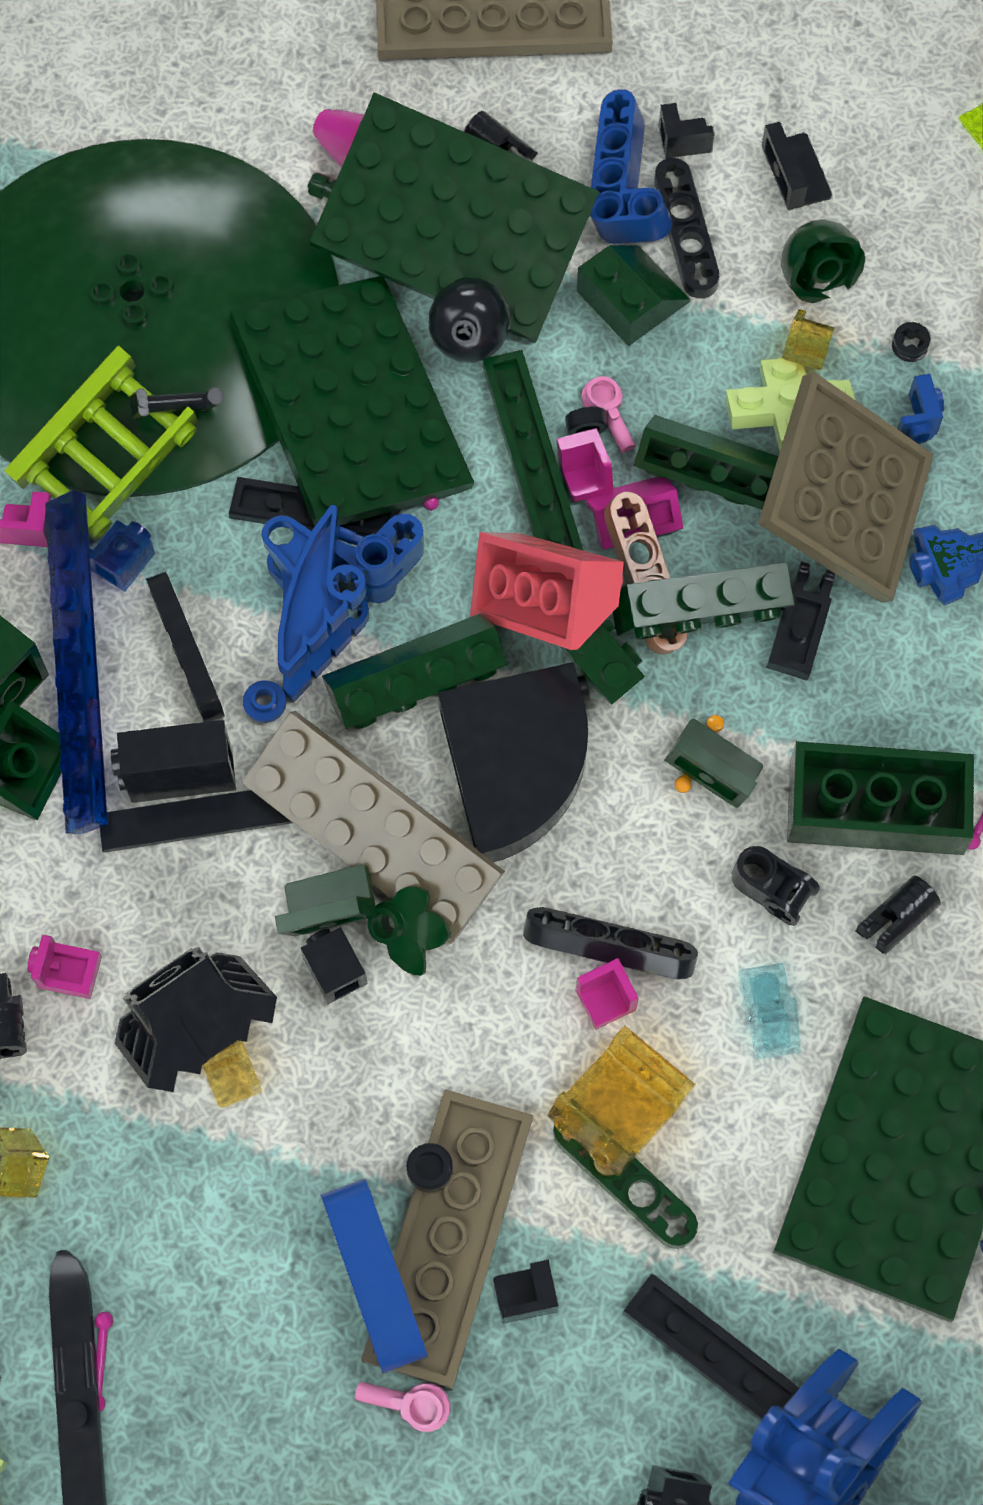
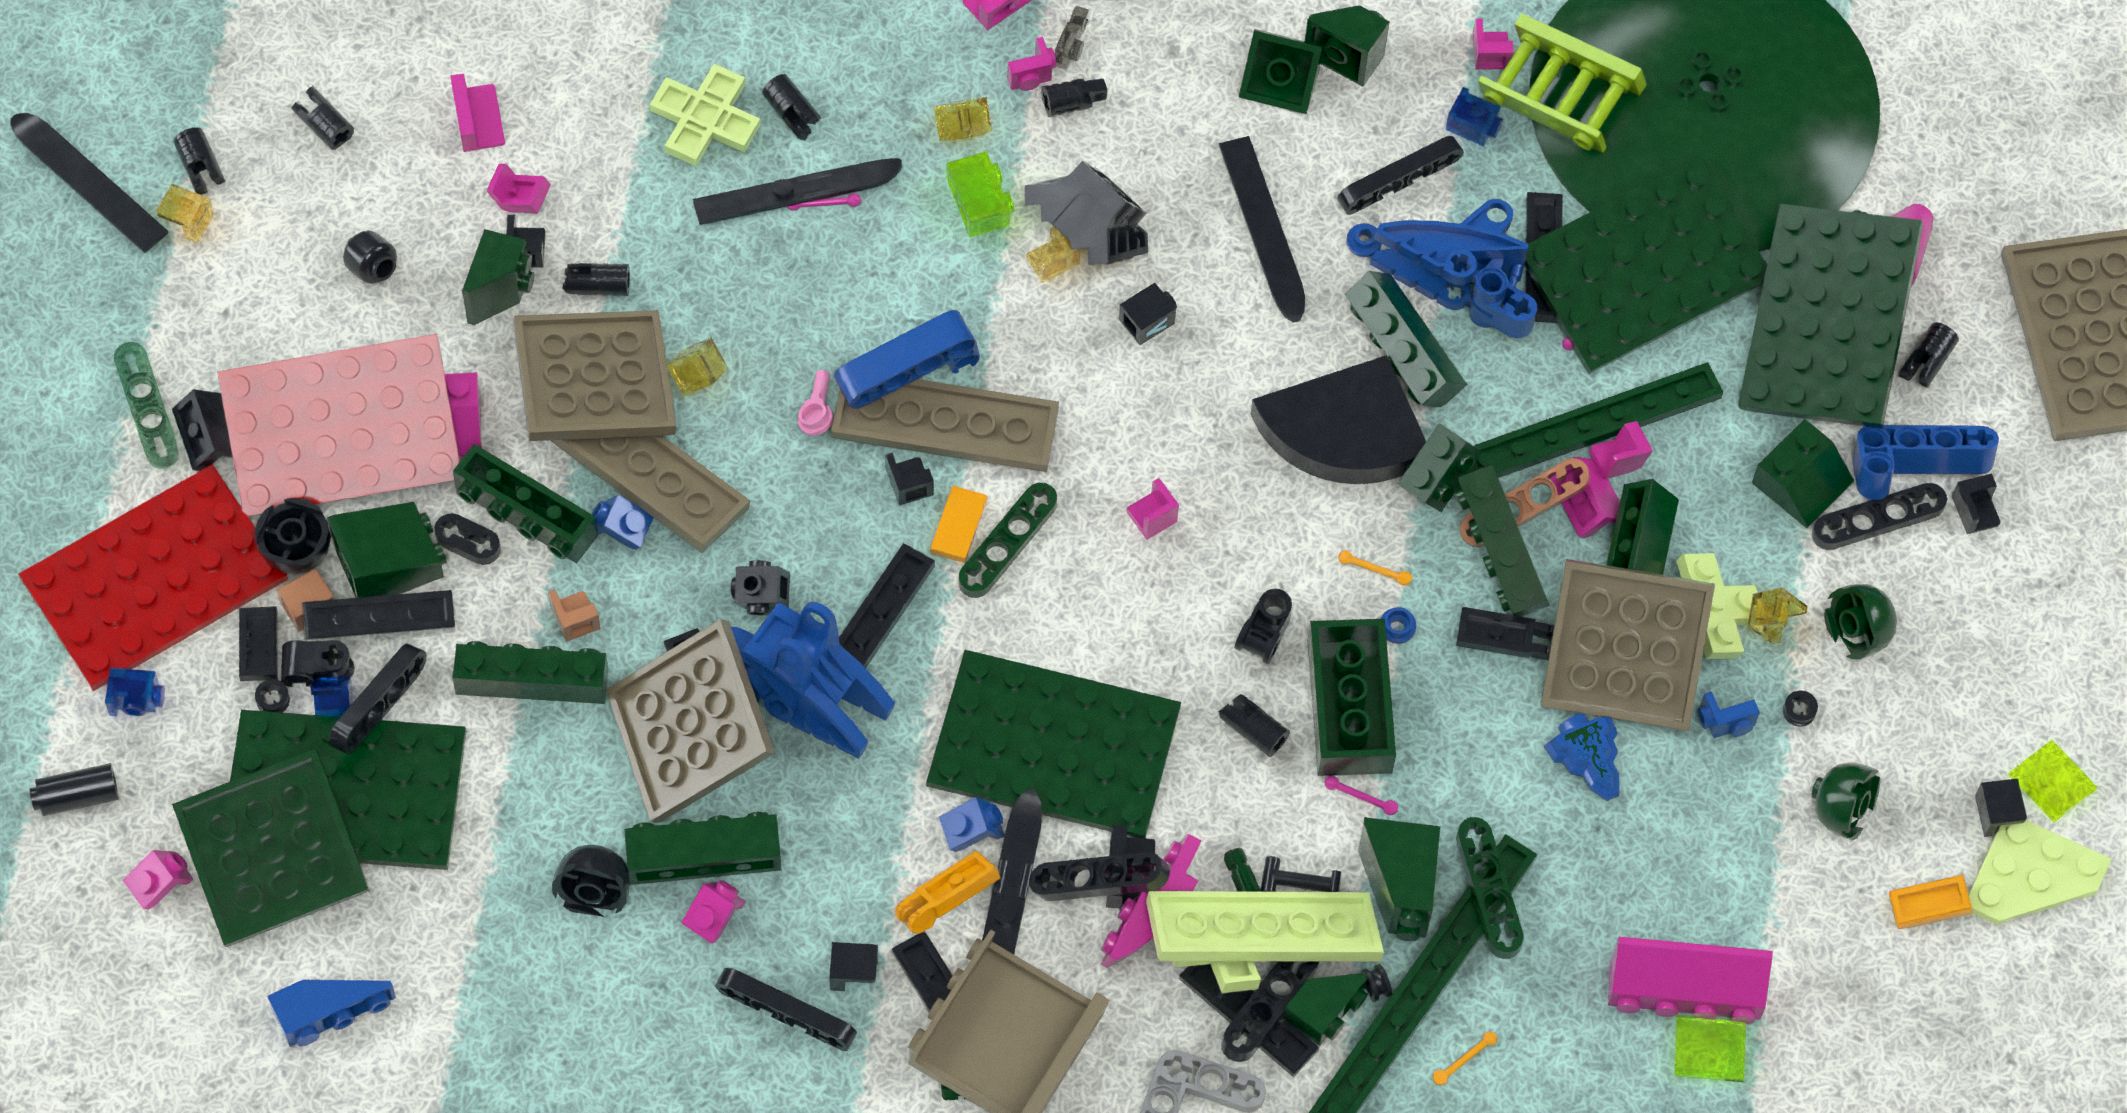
camera: 80 degrees right, 5 degrees down
dark pink bracket [27,935,102,999] -> none
clear blue plate [45,490,108,834] -> none
black brick [110,720,236,803] -> none
black piece [130,388,224,421] -> none
plate [242,711,505,944] -> none
dark green panel [275,864,377,936] -> none
dark green plate [367,886,451,976] -> none
black tile [406,1143,453,1193] -> none
black cylinder [429,277,511,363] -> none
coral slope [470,532,624,650] -> none
black beam [523,907,698,980] -> none
clear yellow panel [548,1025,696,1177] -> none
black tile [565,407,608,435] -> none
bright pink plate [581,376,636,453] -> none
dark green panel [664,719,763,808] -> none
clear light blue slope [738,963,801,1060] -> none
black panel [761,121,832,211] -> none
none -> light orange tile [930,485,987,563]
none -> clear neon green brick [946,151,1014,238]
none -> blue plate [1381,607,1417,644]

